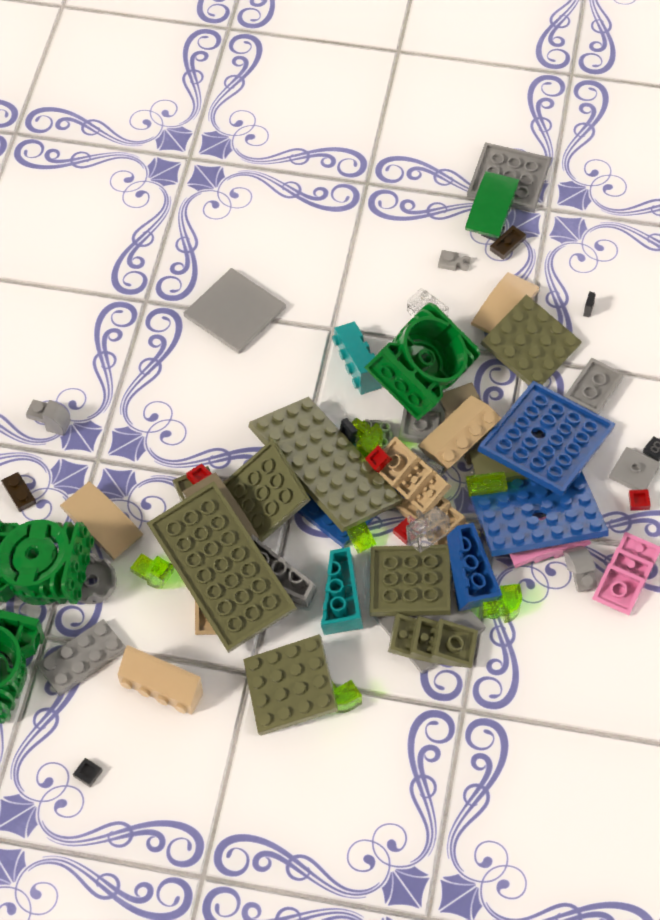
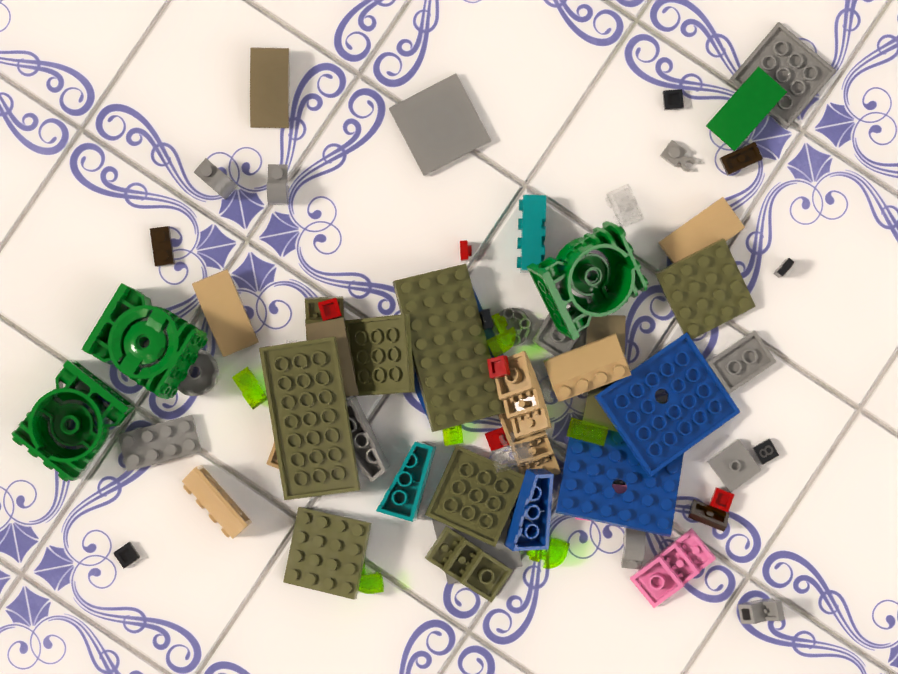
camera: 25 degrees right, 30 degrees up
none -> dark tan slope [250,47,290,128]
none -> light grey brick [267,164,289,205]
none -> red plate [460,240,472,261]
none -> black tile [662,89,684,111]
none -> dark brown plate [688,499,730,532]

